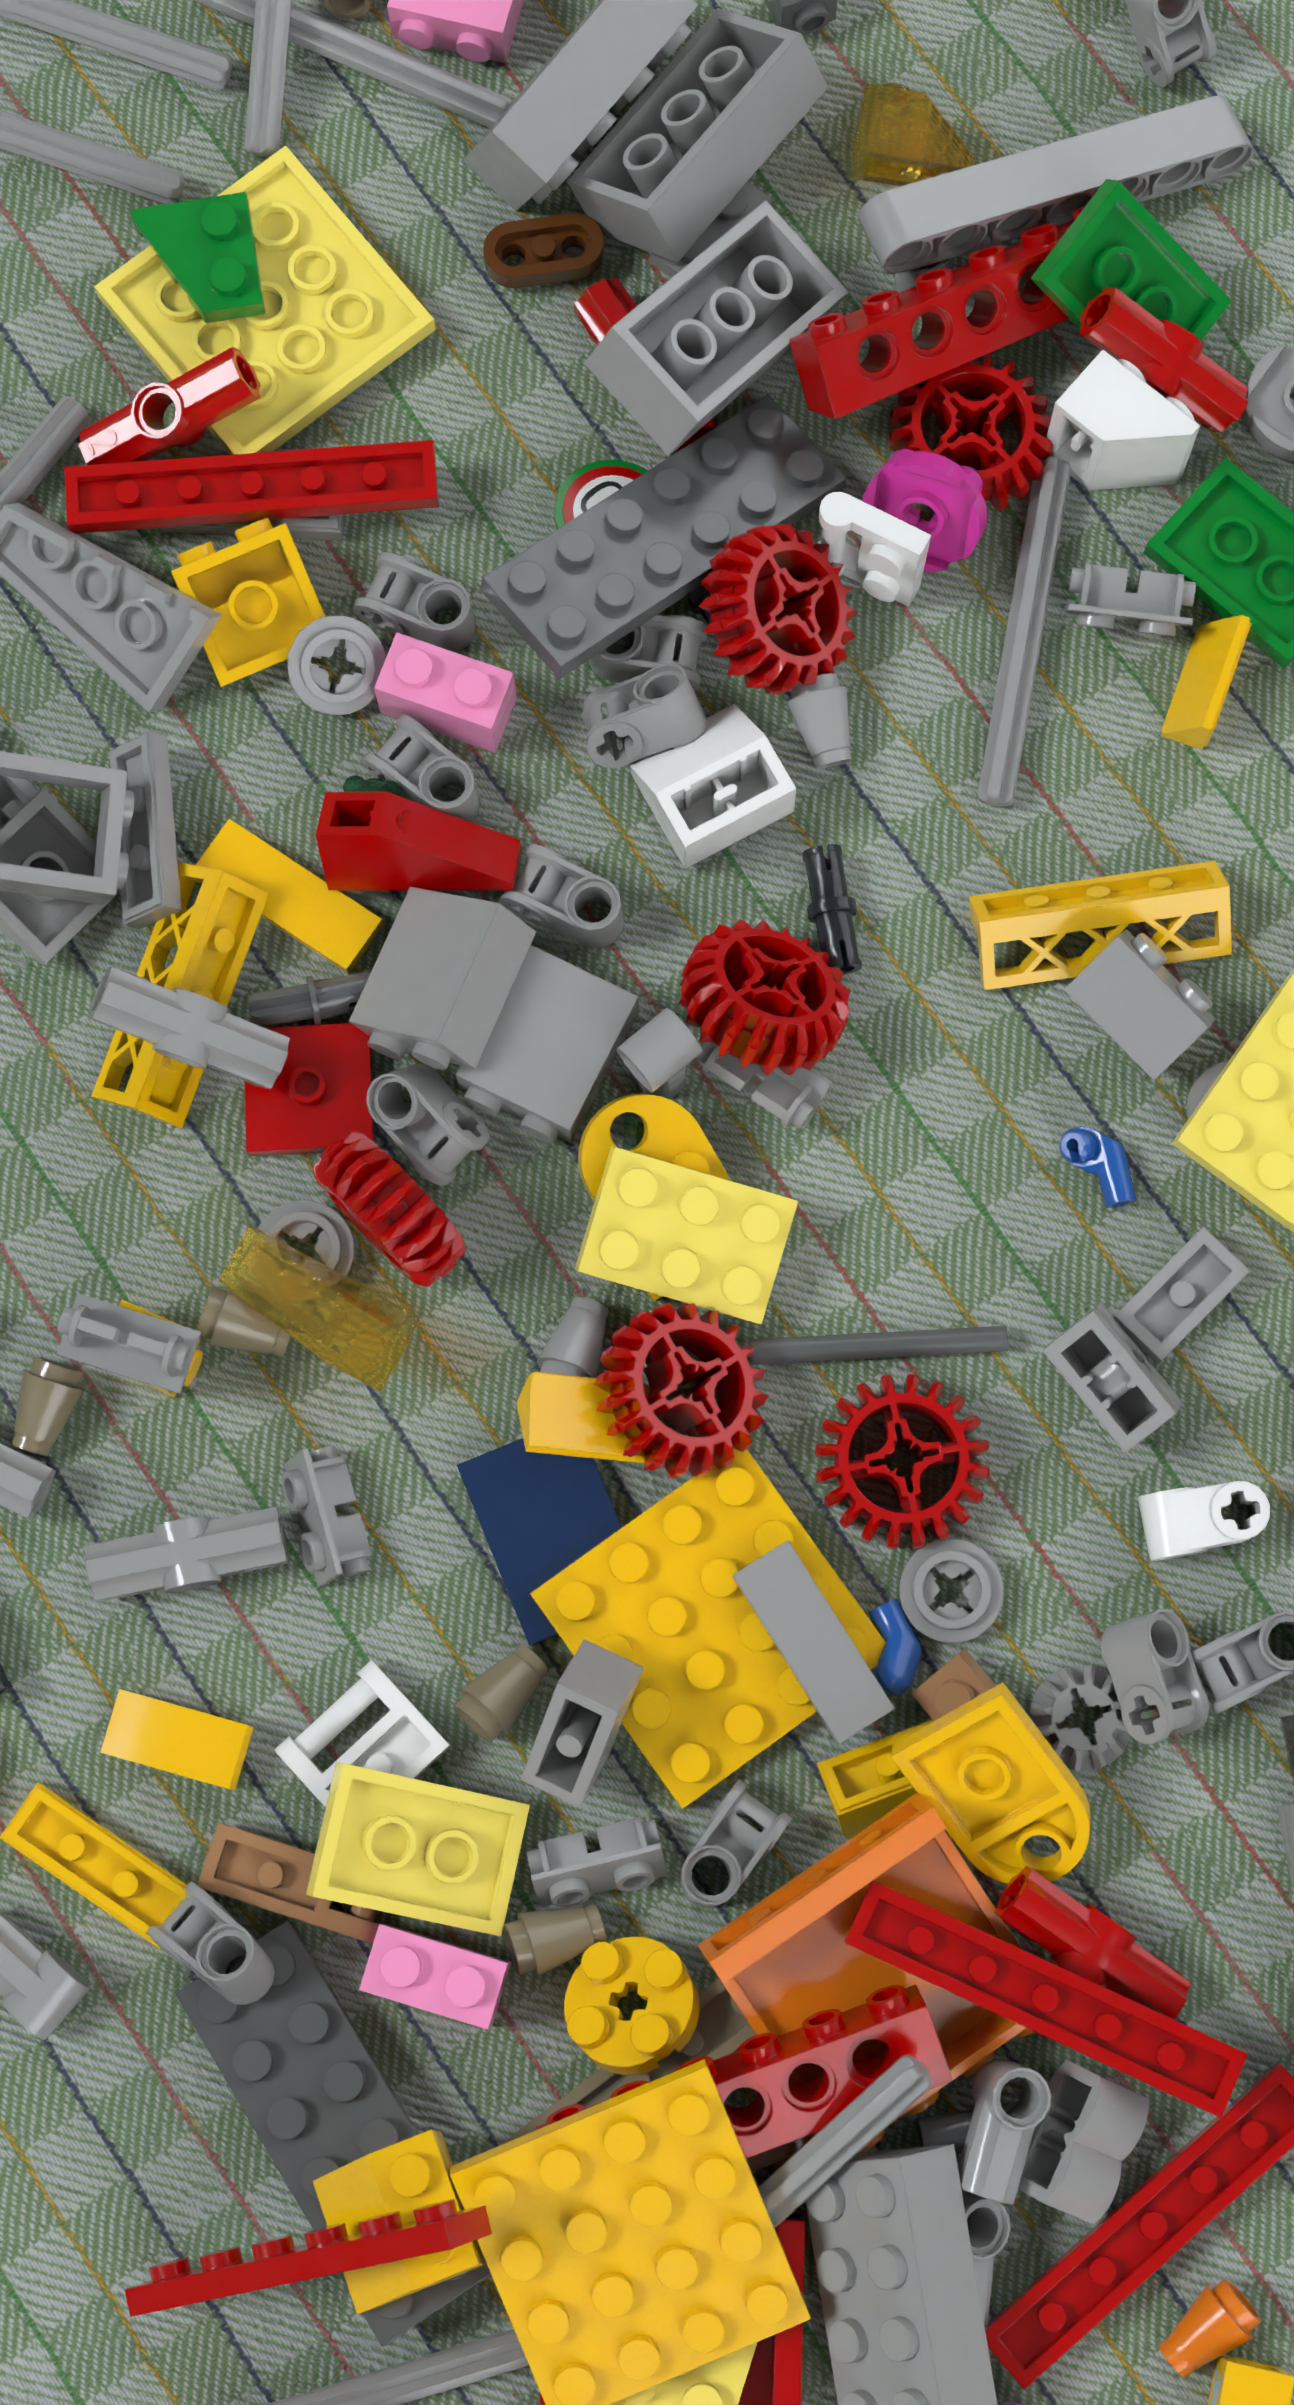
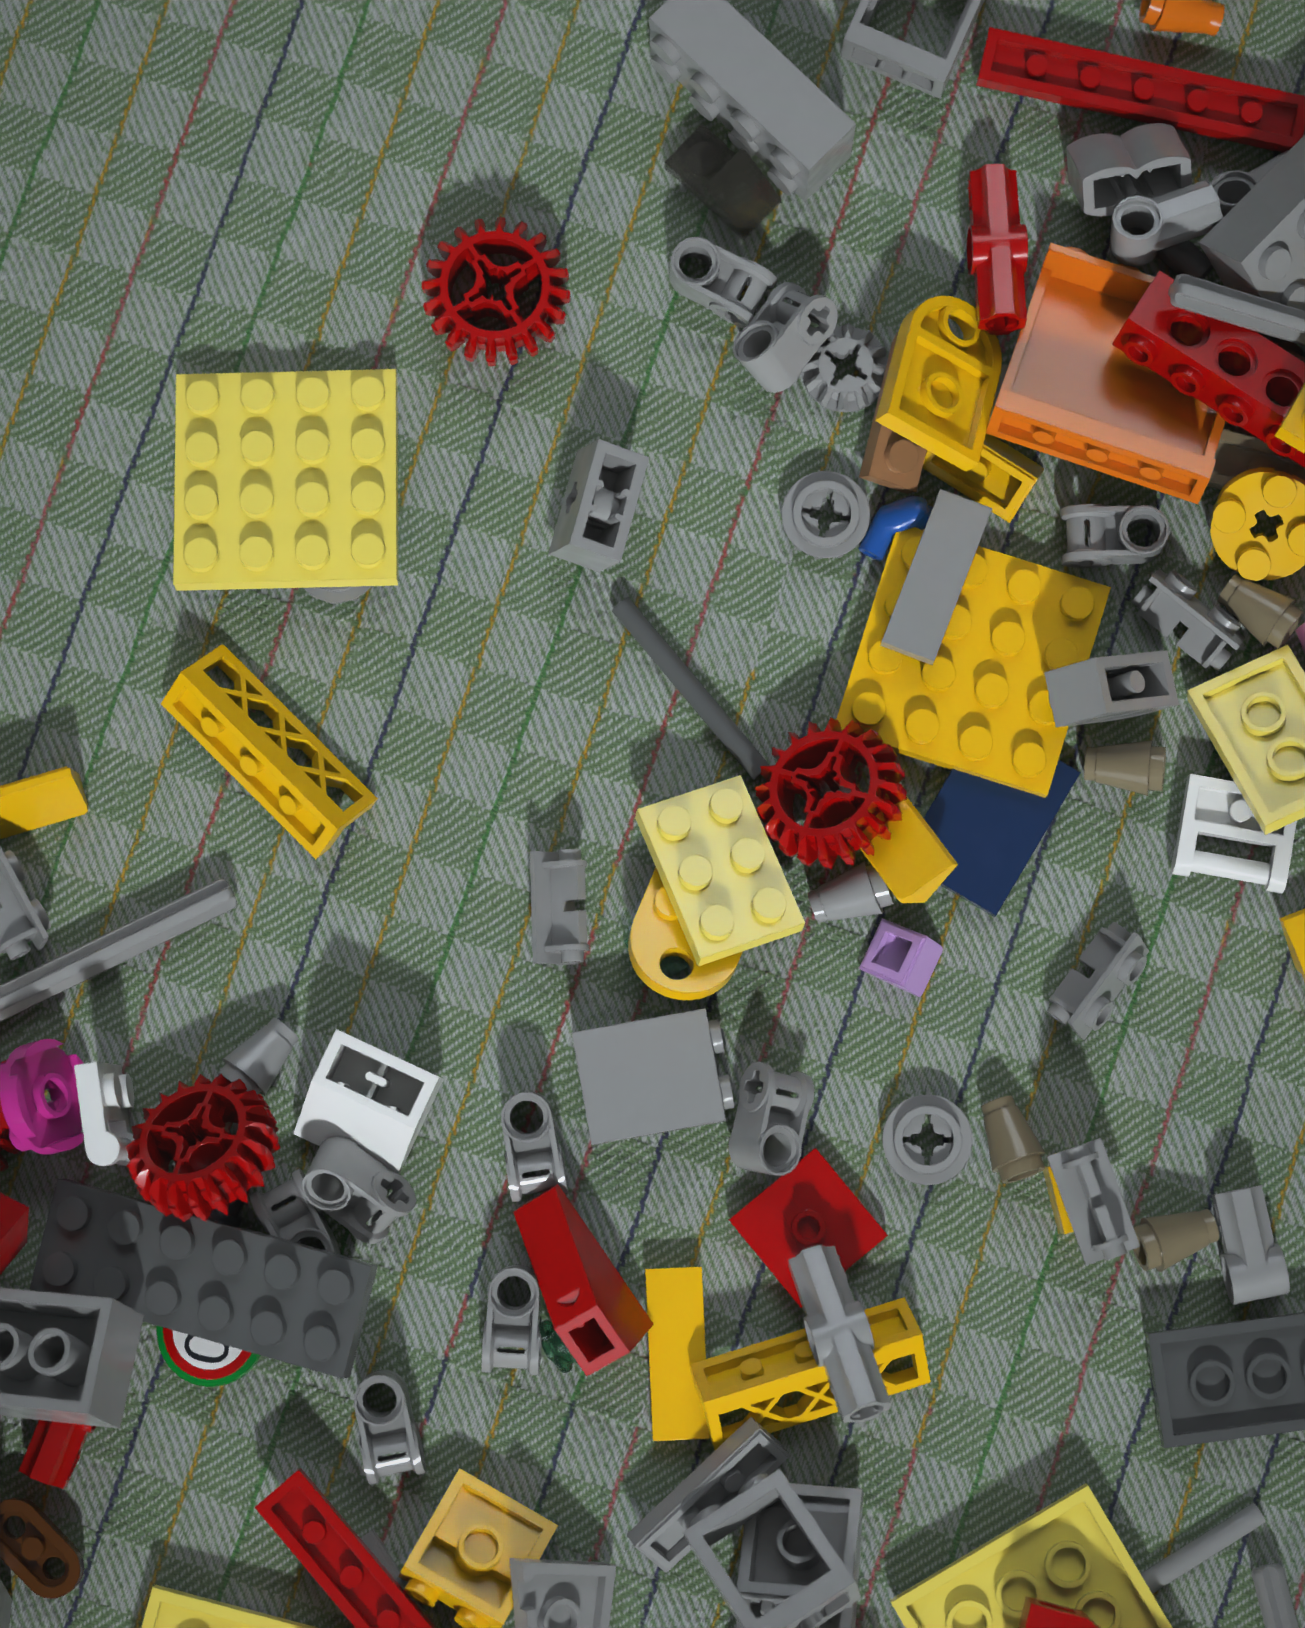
camera: 125 degrees left, 5 degrees up
light grey piece [85,1507,289,1602] -> none
clear yellow slope [219,1224,419,1392] -> none
dark grey axle [248,970,370,1027] -> none
light grey gear [287,615,386,715] -> none
red gear [312,1131,466,1287] -> none
light grey brick [349,887,536,1070] -> none
bright pink brick [374,632,517,753] -> none
light grey piece [616,1008,703,1099] -> none
red gear [679,919,851,1076] -> none
black pin [802,844,862,975] -> none
red gear [815,1374,990,1550] -> none
red plate [844,1881,1248,2118] -> none
blue arm [1059,1126,1137,1208] -> none
light grey brick [1064,929,1216,1080] -> none
light grey plate [1114,1226,1250,1364] -> none
white piece [1138,1481,1270,1562] -> none
none -> lavender slope [859,918,943,997]

